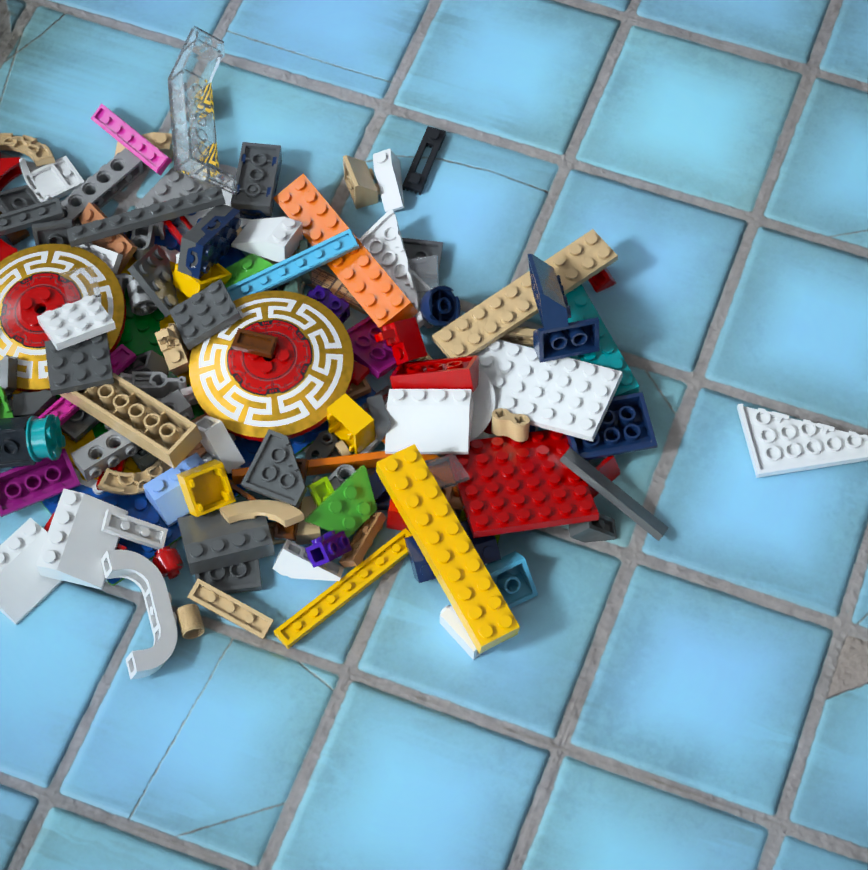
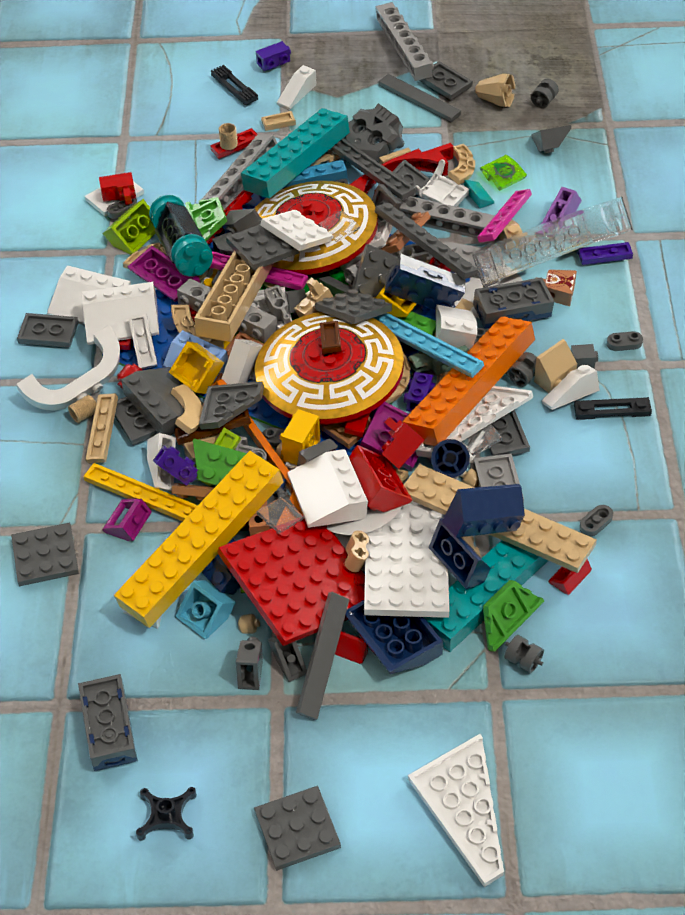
camera: 70 degrees right, 10 degrees down
none -> dark grey plate [11,522,79,587]
none -> dark grey plate [17,313,79,347]
none -> dark grey piece [78,674,138,771]
none -> magenta tile [102,499,152,541]
none -> black piece [136,787,197,841]
none -> dark grey torso [236,637,263,690]
none -> tan piece [238,614,260,634]
none -> dark grey plate [254,785,341,871]
none -> dark grey slope [319,276,352,296]
none -> teal slope [464,180,494,208]
none -> light grey plate [473,454,524,503]
none -> clear neon green slope [480,155,527,191]
none -> bright green wing [483,580,544,652]
none -> dark grey wheel [504,634,544,673]
none -> dark grey wheel [507,352,537,387]
none -> dark grey slope [531,125,571,154]
none -> nougat torso [536,270,577,306]
none -> medium lavender slope [538,187,582,236]
none -> dark grey brick [571,344,598,369]
none -> dark purple plate [578,242,633,265]
none -> dark grey plate [580,505,613,537]
none -> dark grey plate [606,331,643,351]

